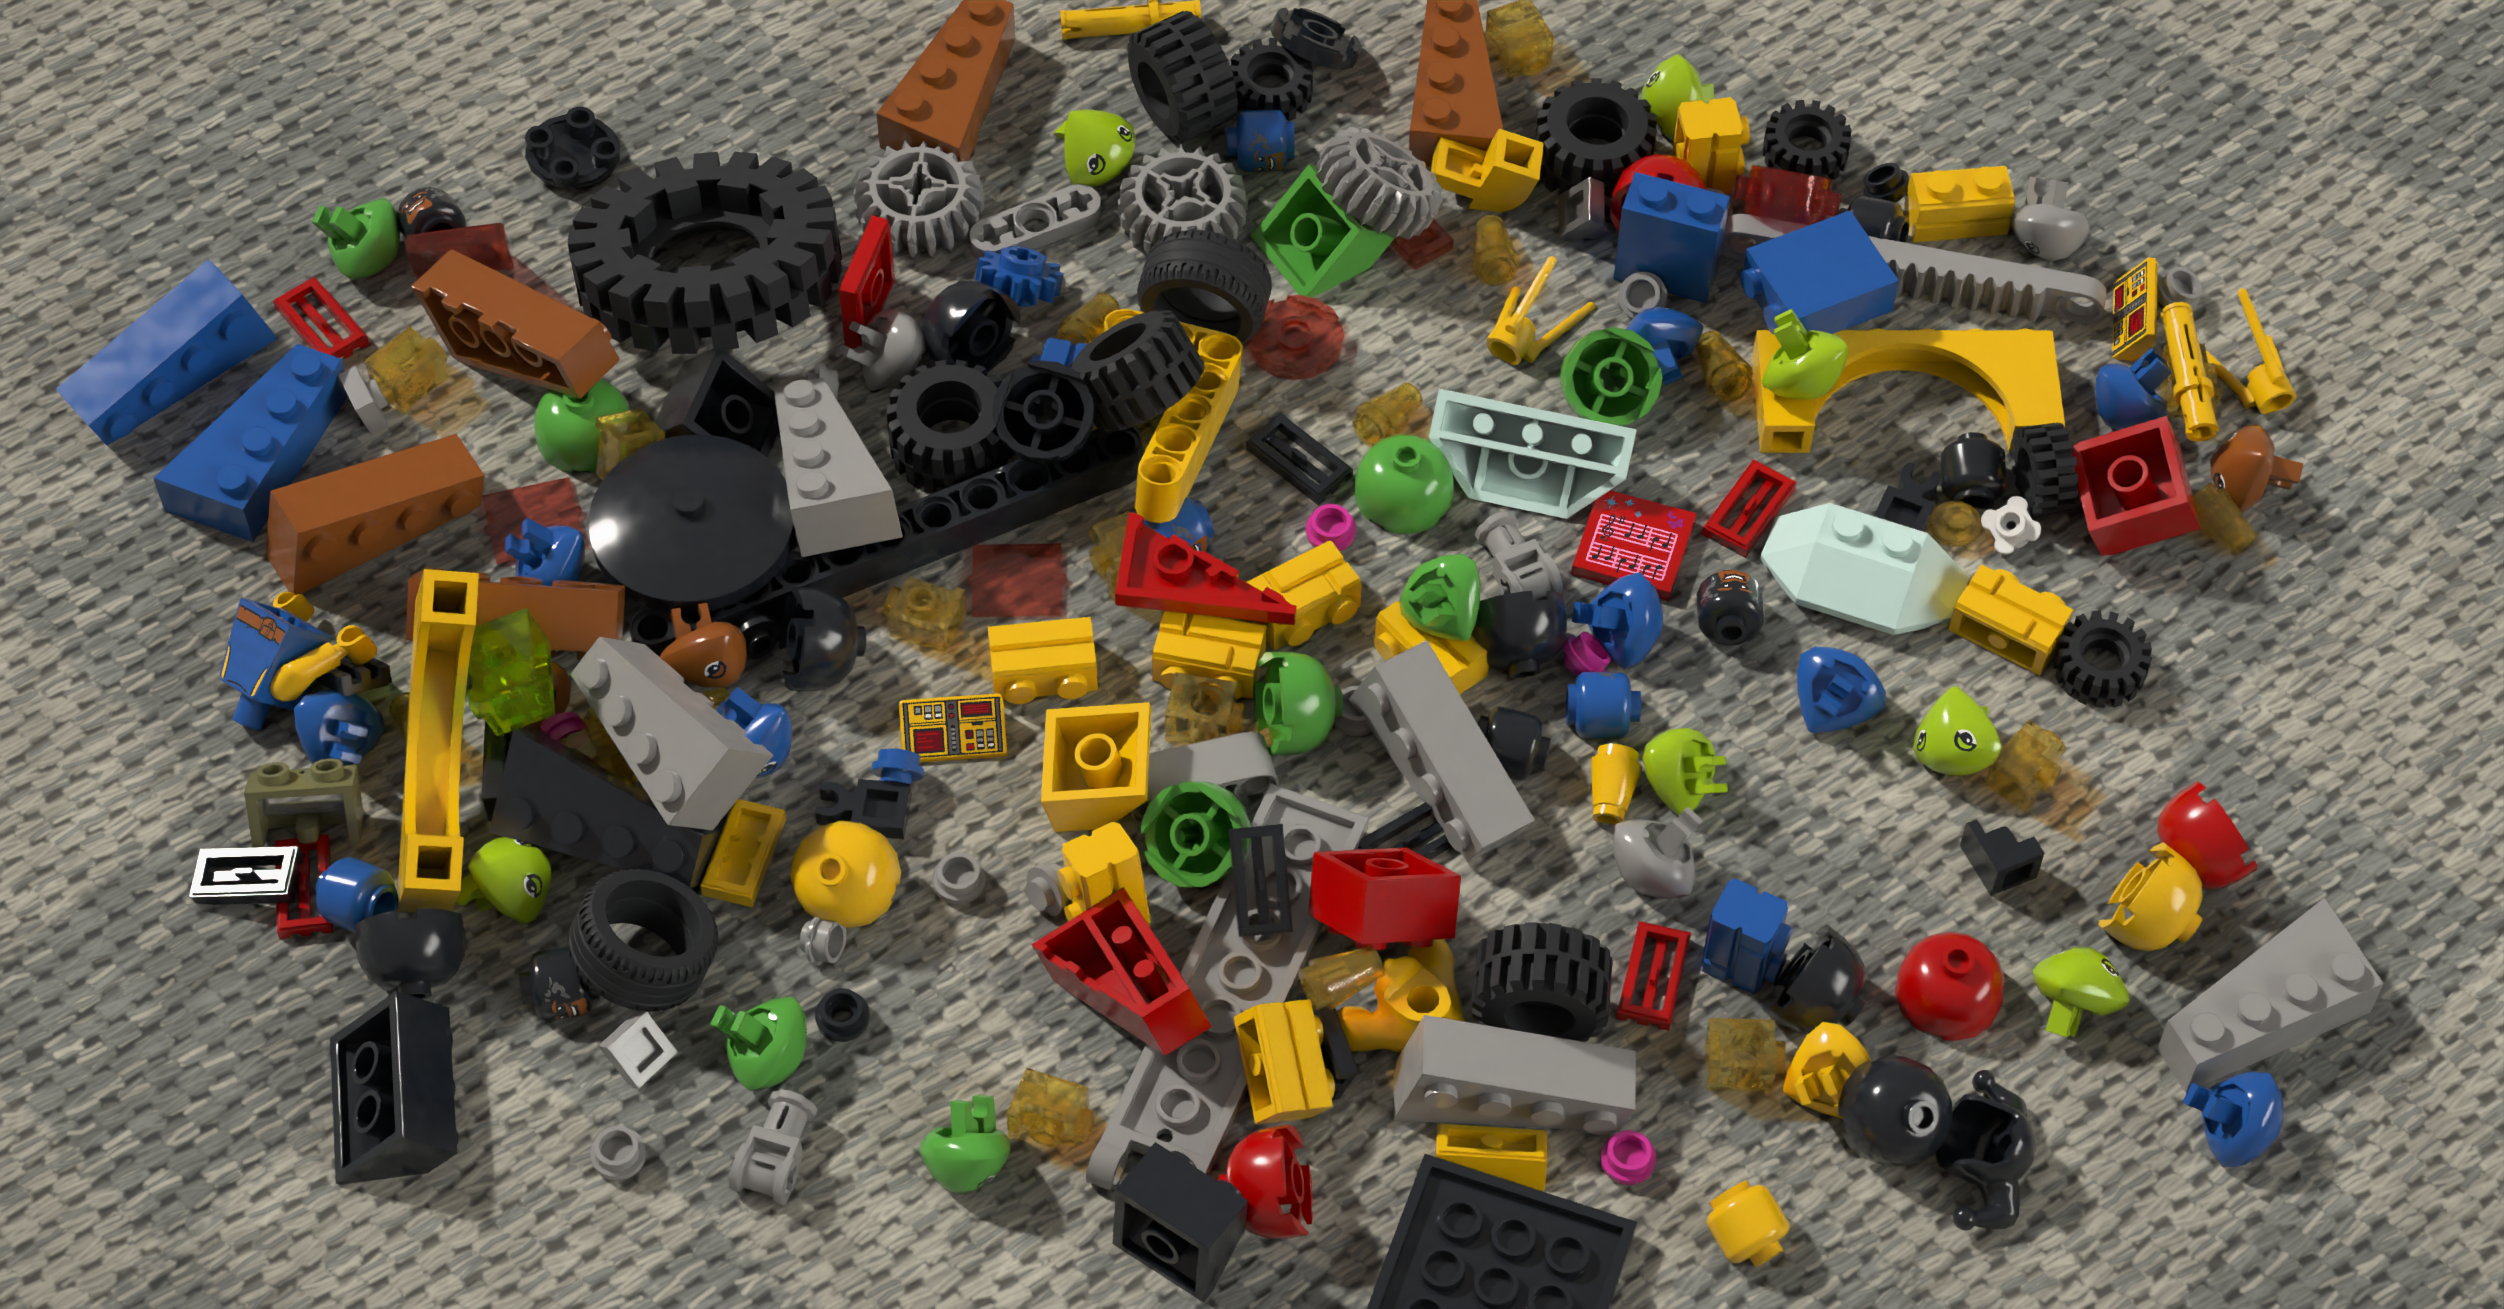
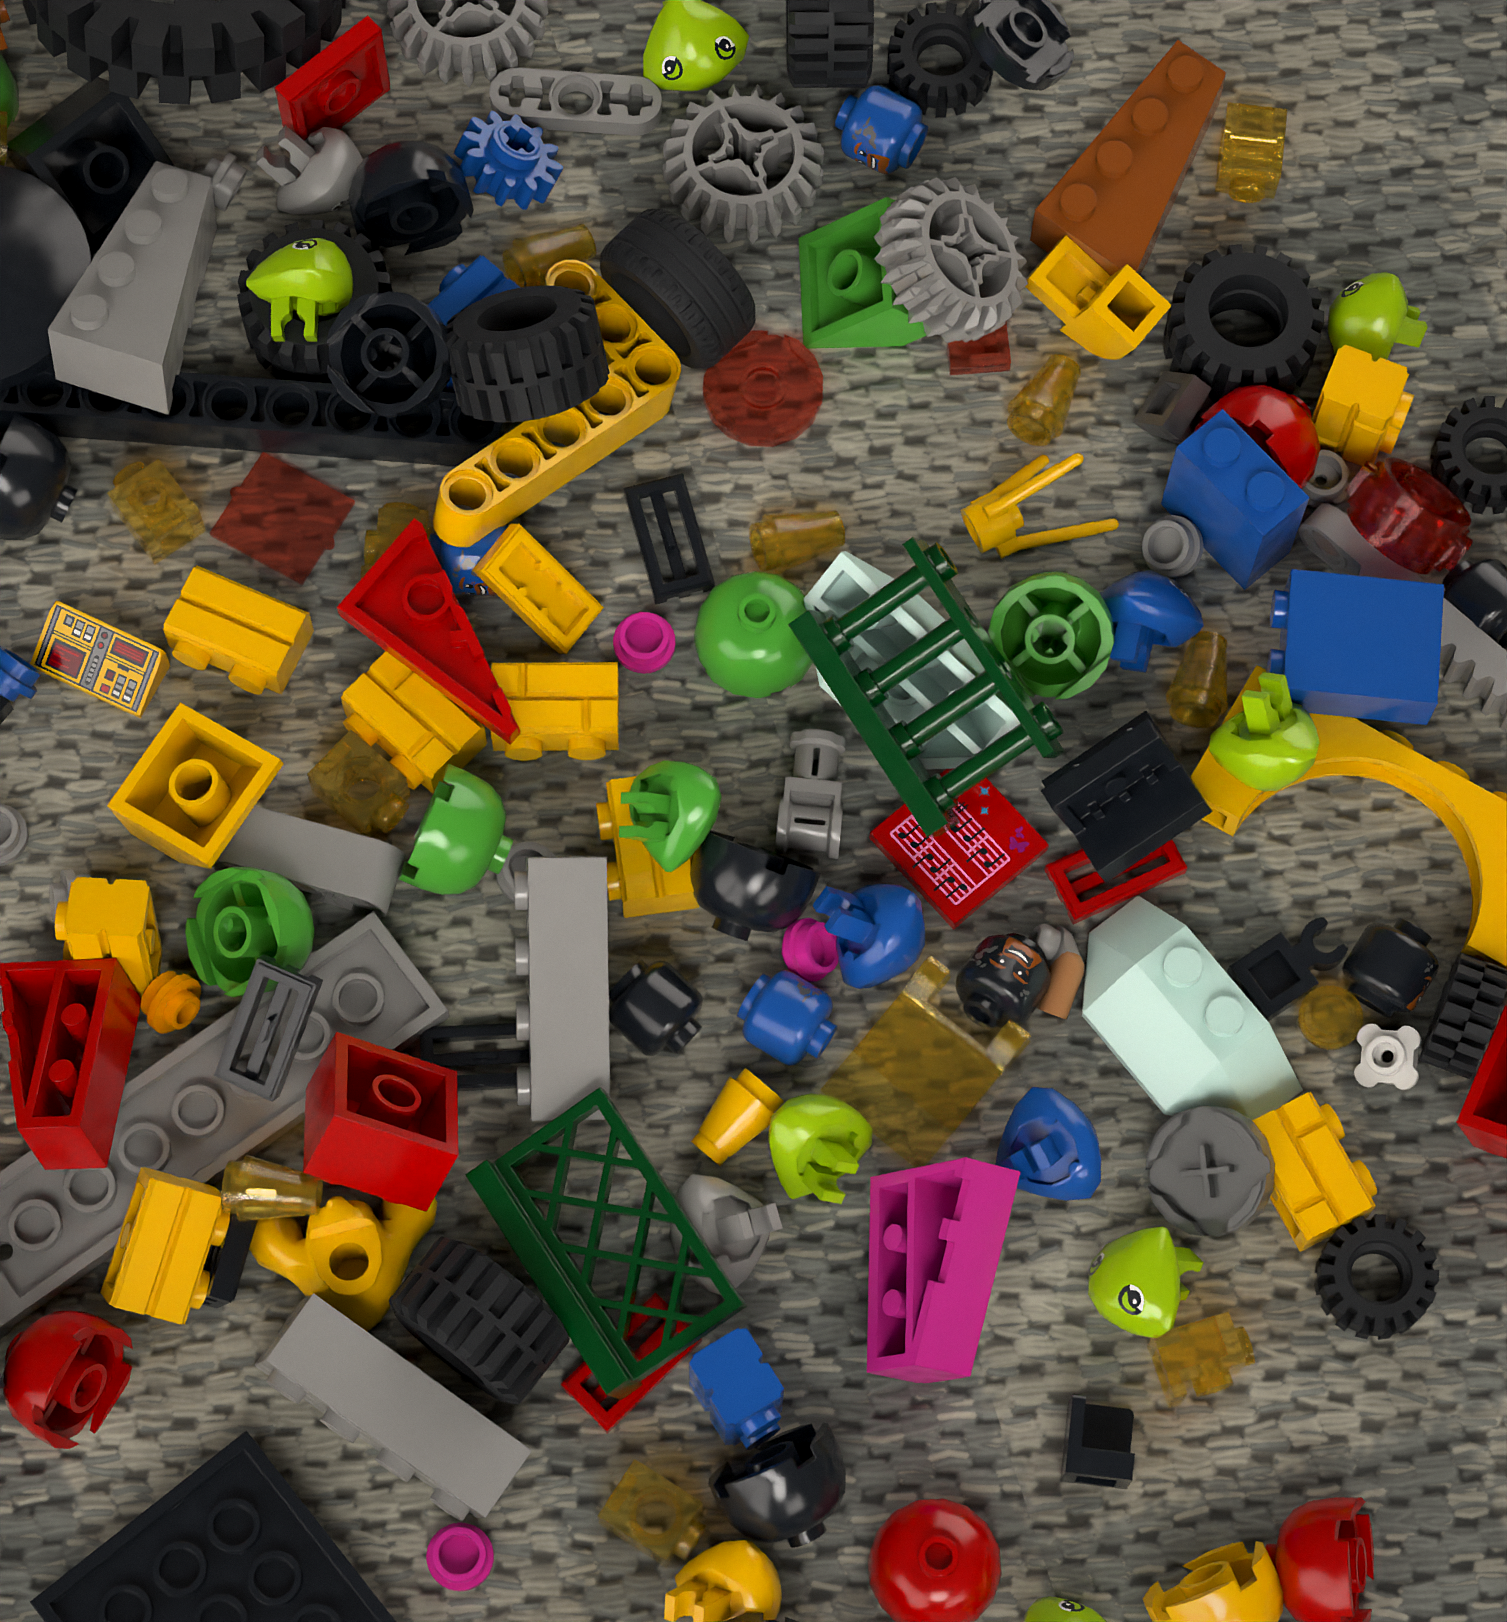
camera: 30 degrees right, 15 degrees up
yellow slope [1435,1123,1547,1191] -> none
none -> light orange plate [140,971,201,1034]
none -> lime piece [246,238,353,342]
none -> dark green fence [465,1087,747,1400]
none -> yellow plate [472,524,604,654]
none -> dark green fence [788,537,1065,837]
none -> clear yellow flag [820,955,1031,1168]
none -> dark pink wedge [867,1157,1020,1383]
none -> medium nougat arm [1029,924,1084,1020]
none -> black bracket [1041,711,1213,883]
none -> dark grey tile [1146,1106,1275,1237]

